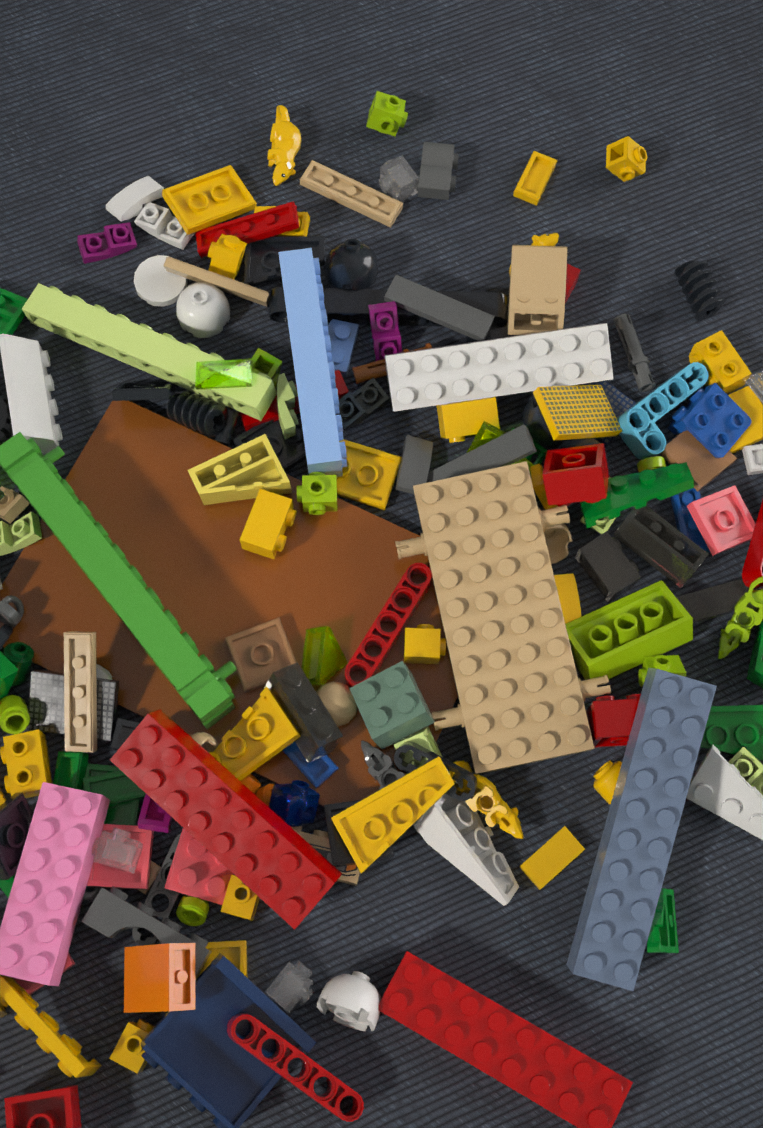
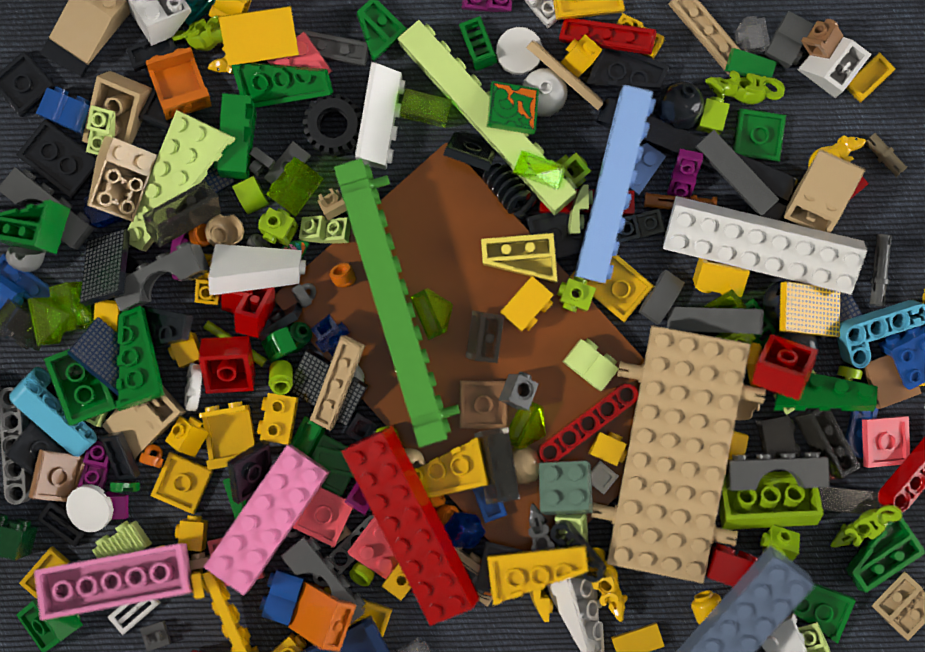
camera: 25 degrees right, 15 degrees up
clear brick [92,828,144,874] -> none
none -> blue brick [259,569,306,626]
none -> clear blue brick [311,314,350,357]
none -> orange tile [329,263,356,288]
none -> clear neon green brick [400,89,452,128]
none -> clear neon green slope [410,288,453,340]
none -> green slope [459,16,497,71]
none -> clear smoke brick [466,310,505,363]
none -> tile [487,81,539,135]
none -> dark grey brick [499,372,539,410]
none -> yellow slope [529,588,553,622]
none -> yellowish green brick [562,338,619,391]
none -> white tile [591,460,619,494]
none -> lime brick [696,97,730,135]
none -> lime animal [705,71,785,105]
none -> green tile [725,48,777,85]
none -> dark grey arch [726,452,829,491]
none -> green tile [733,108,786,163]
none -> white slope [798,37,871,98]
none -> medium nougat brick [801,19,843,59]
none -> dark tan pin [865,132,907,177]

